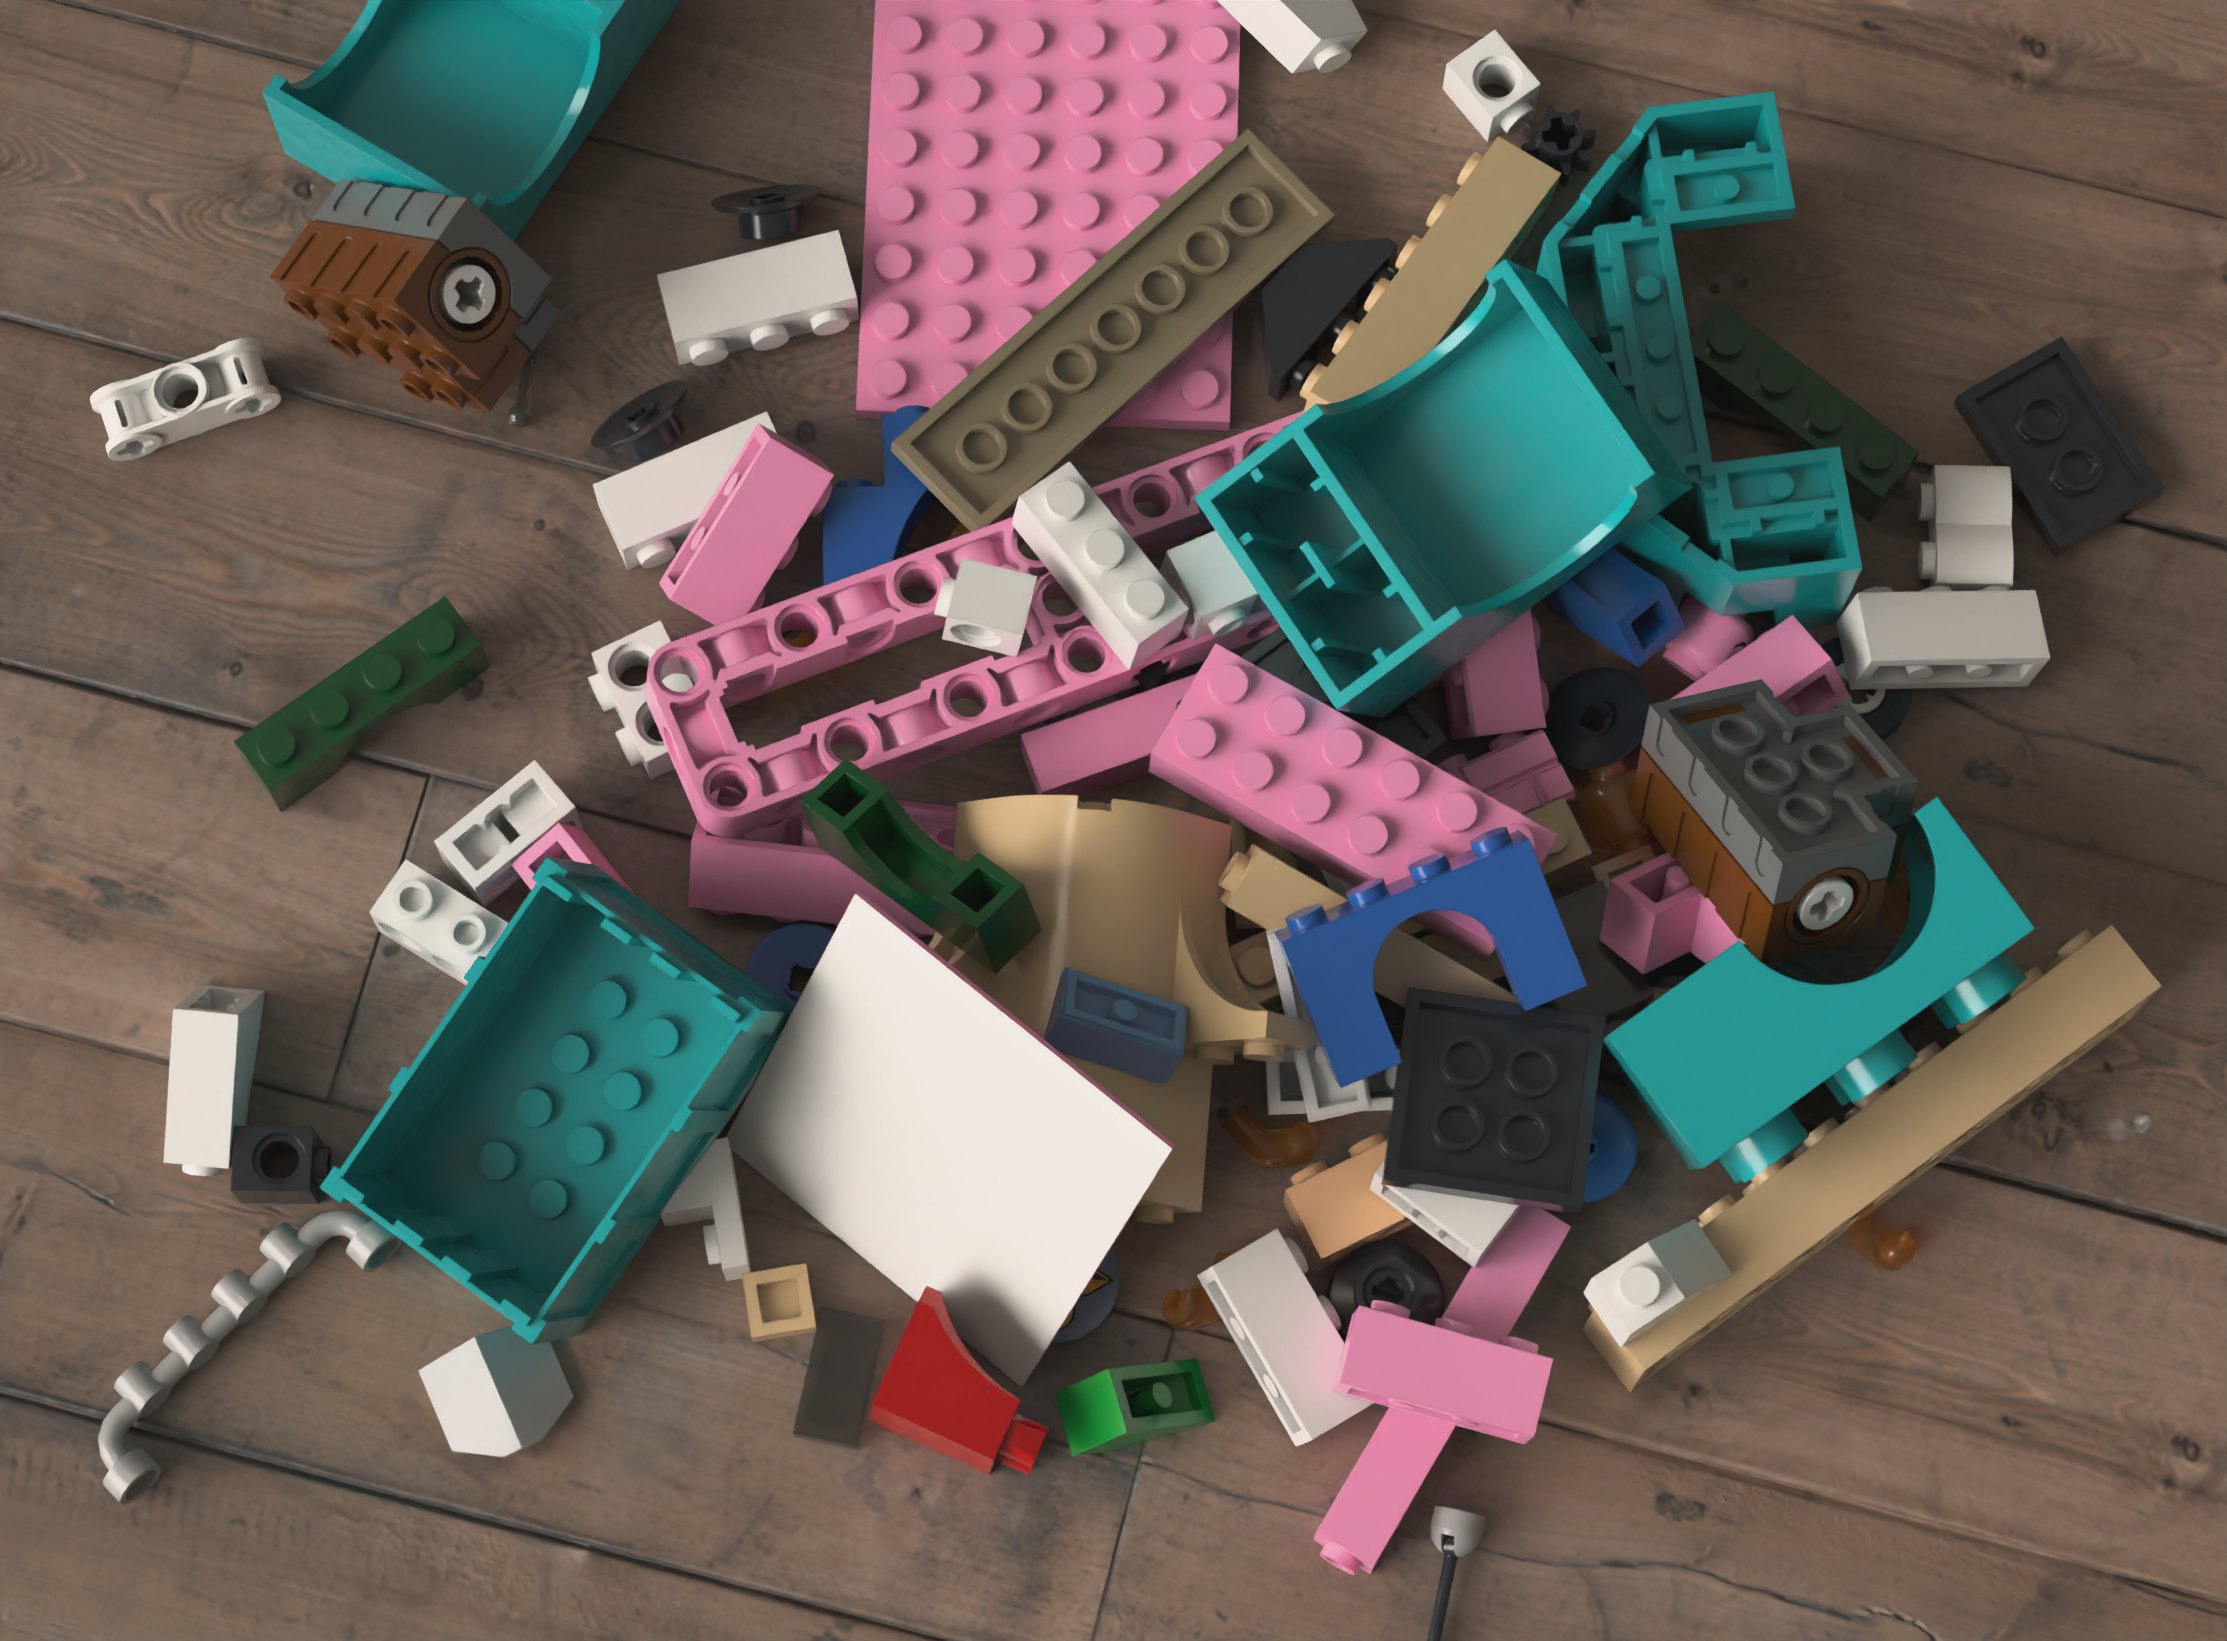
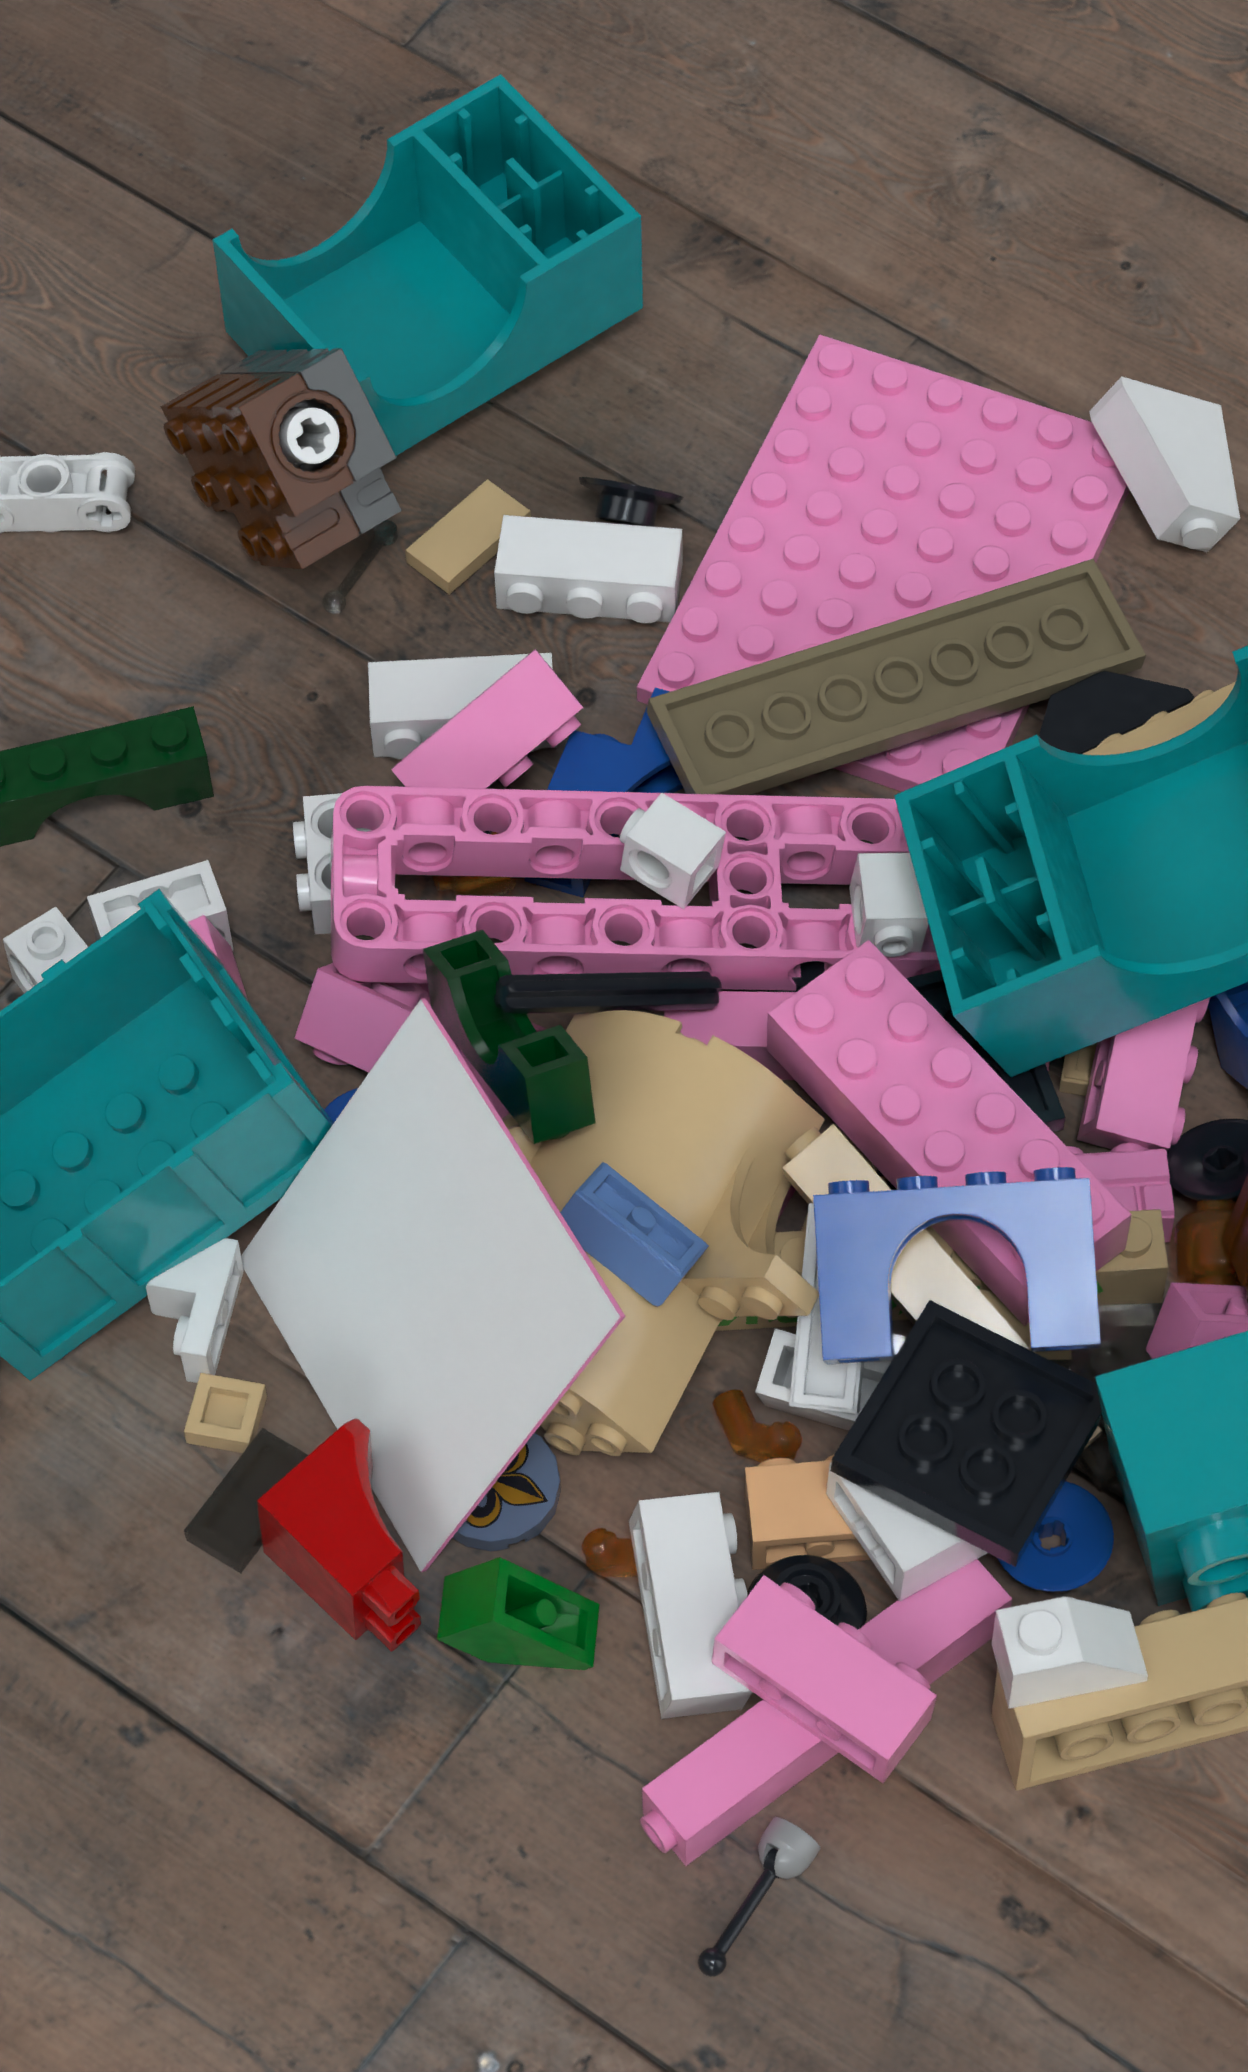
camera: 25 degrees right, 15 degrees down
black piece [591,380,687,463] -> none
white brick [1012,461,1189,671] -> none
none -> tan tile [405,479,531,595]
none -> black axle [494,971,722,1014]

